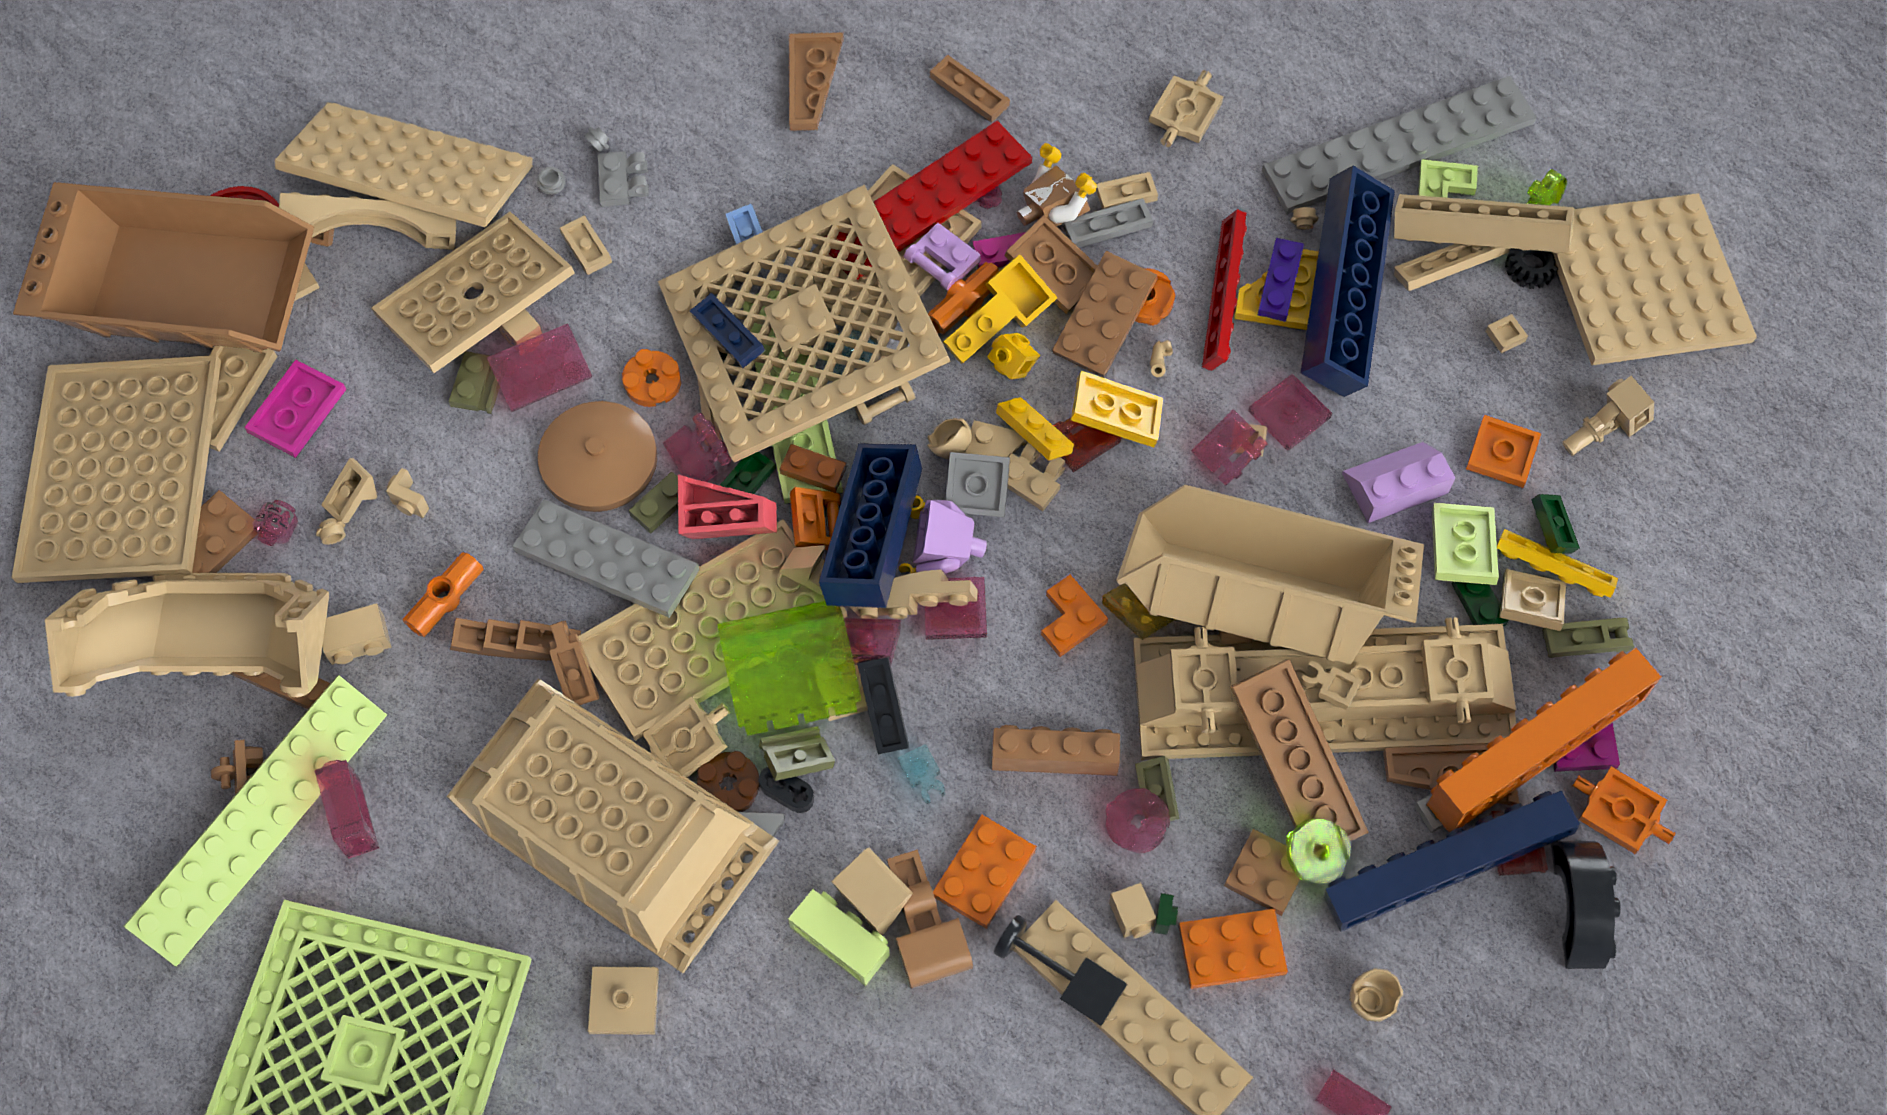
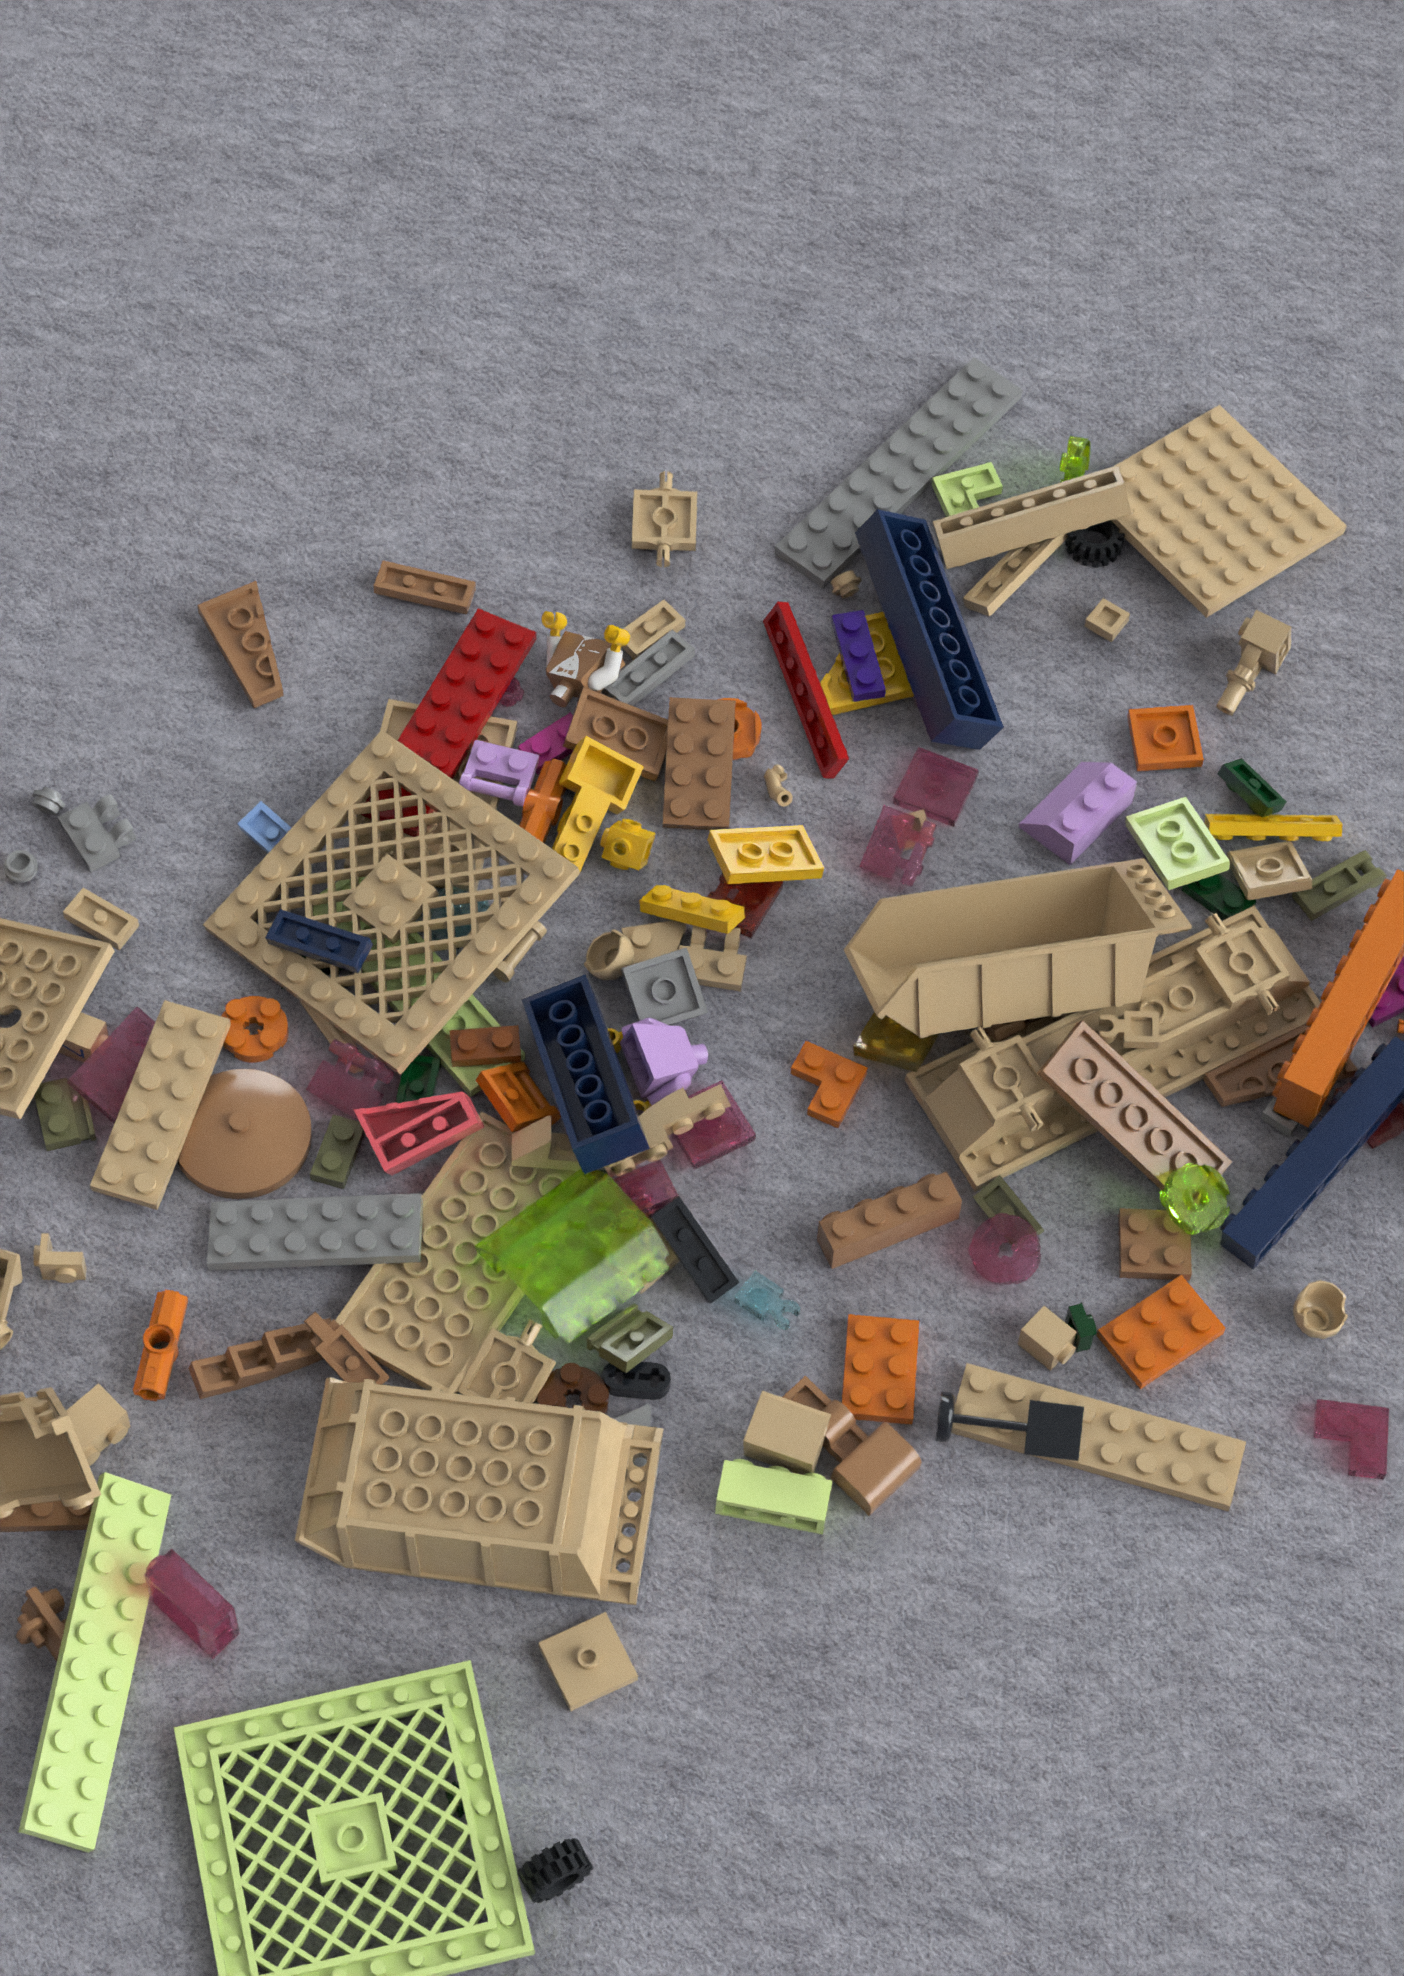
camera: 30 degrees left, 5 degrees down
none -> tan plate [90,1000,231,1210]

